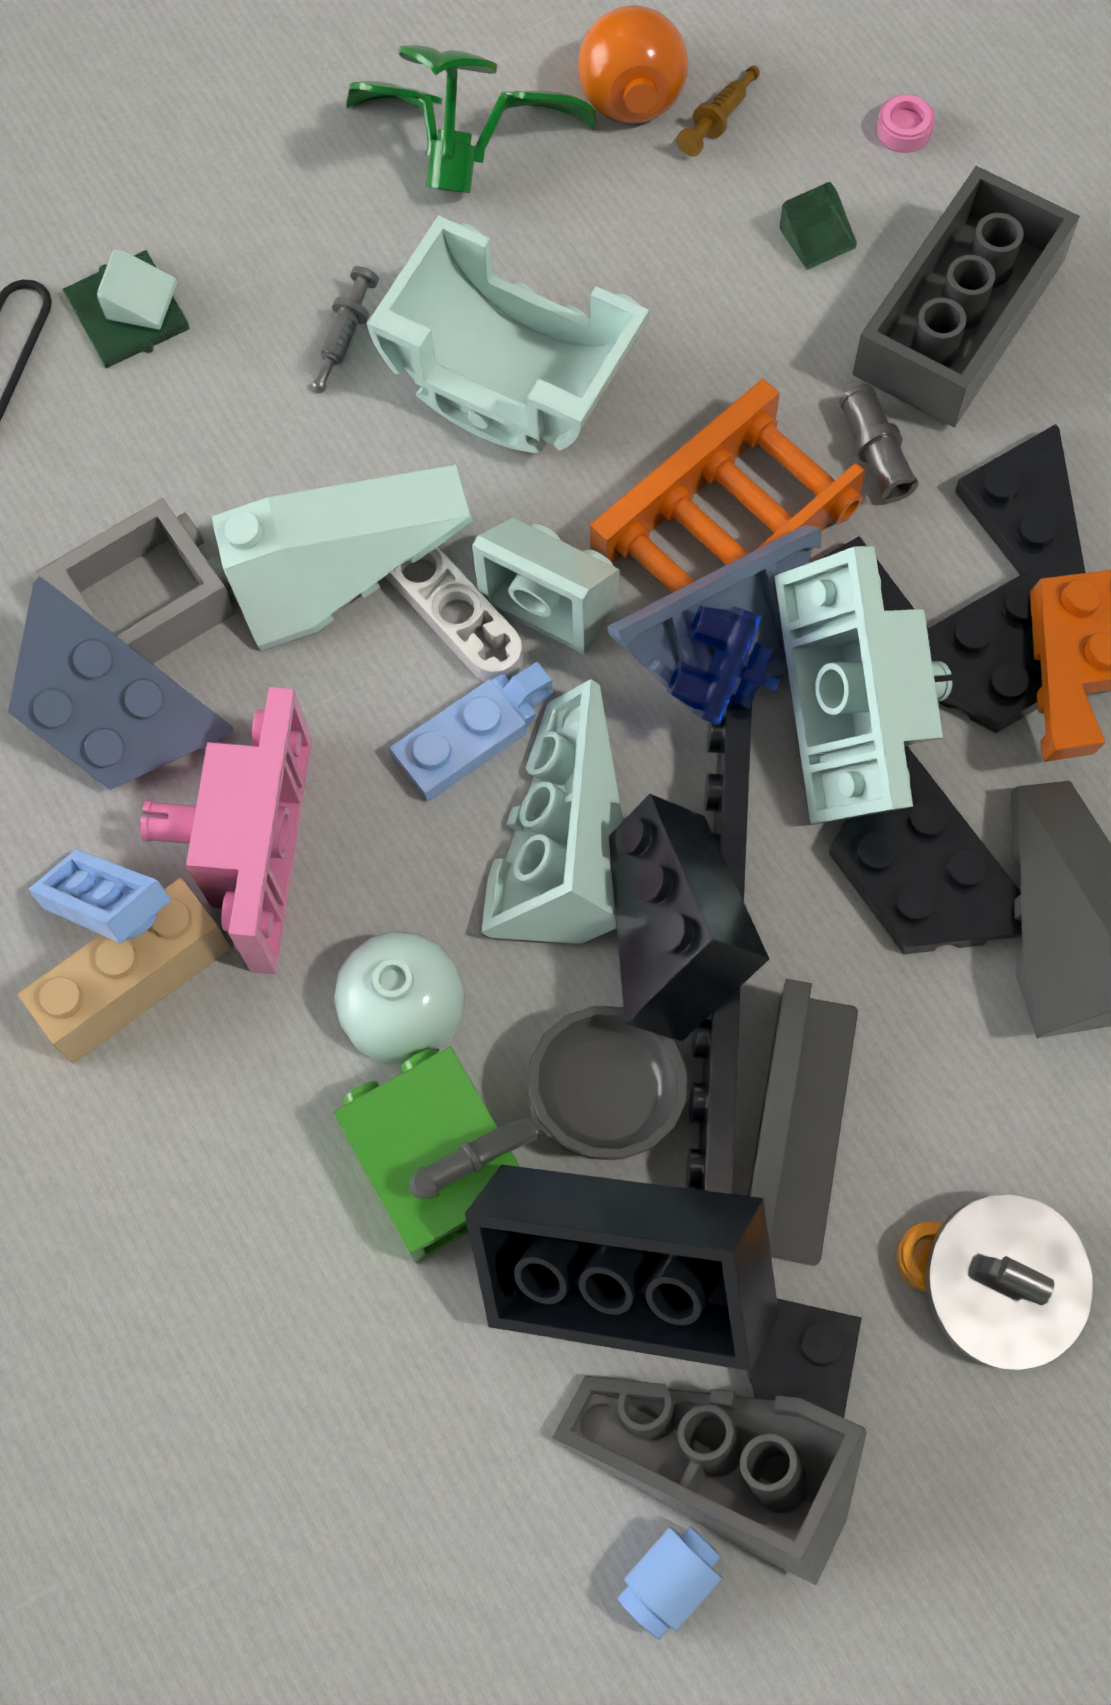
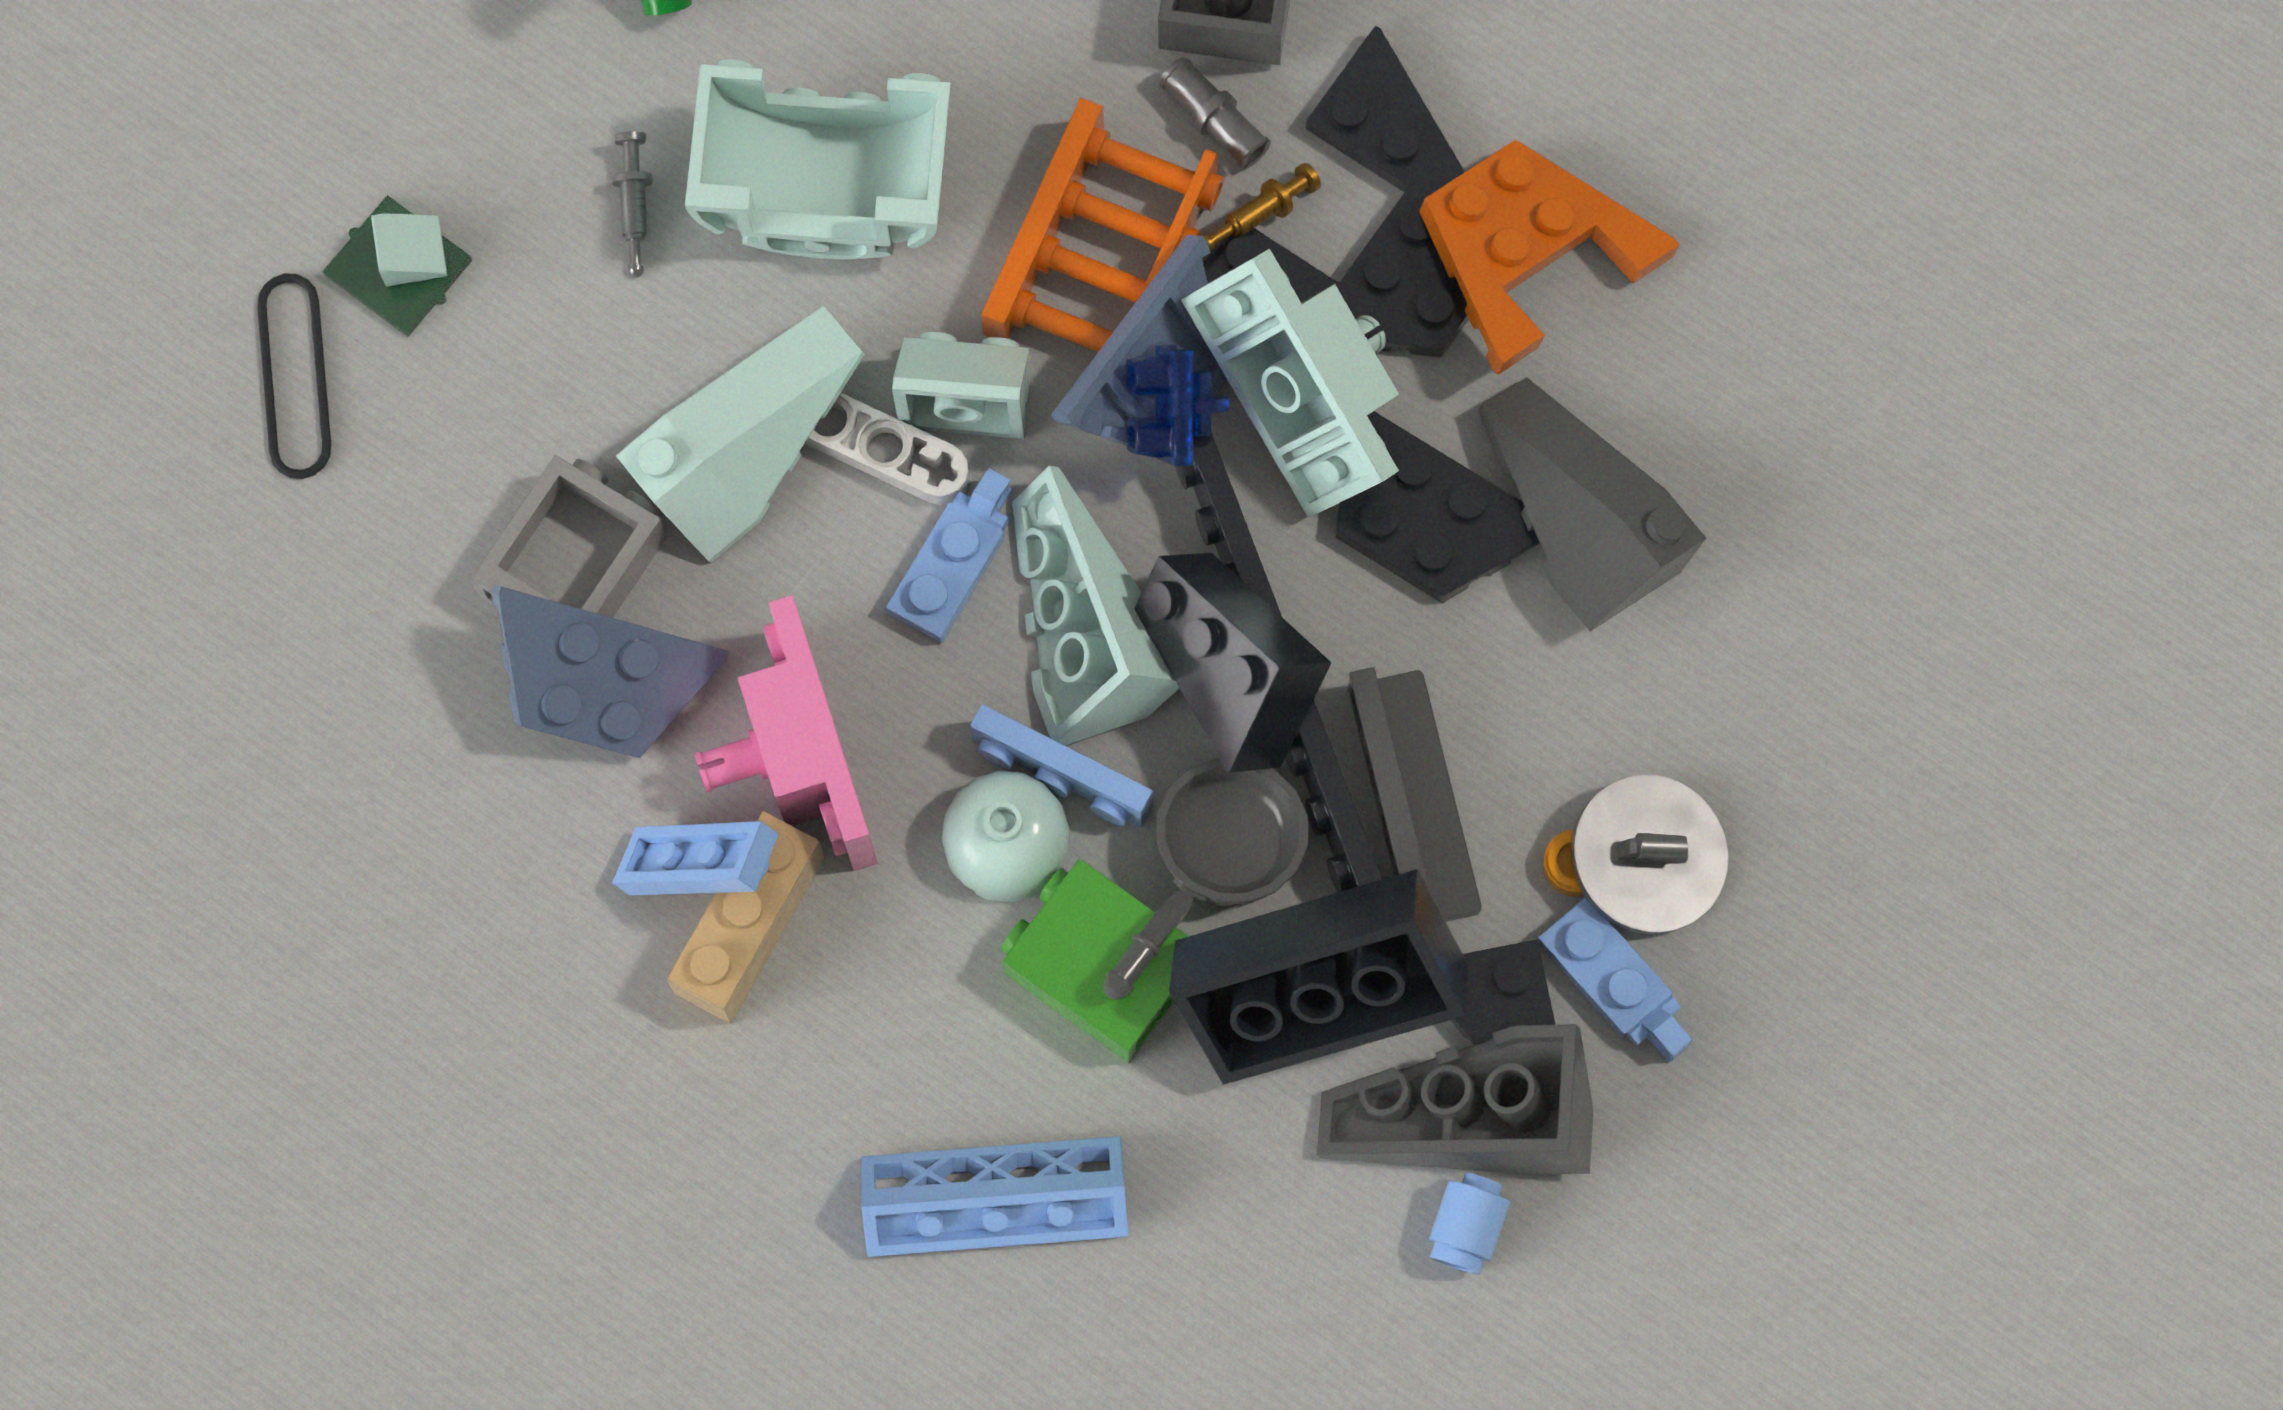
camera: 25 degrees left, 5 degrees up
none -> light blue fence [861,1136,1129,1257]
none -> light blue plate [970,704,1154,827]
none -> pearl gold piece [1204,163,1321,251]
none -> light blue hinge [1538,898,1692,1063]

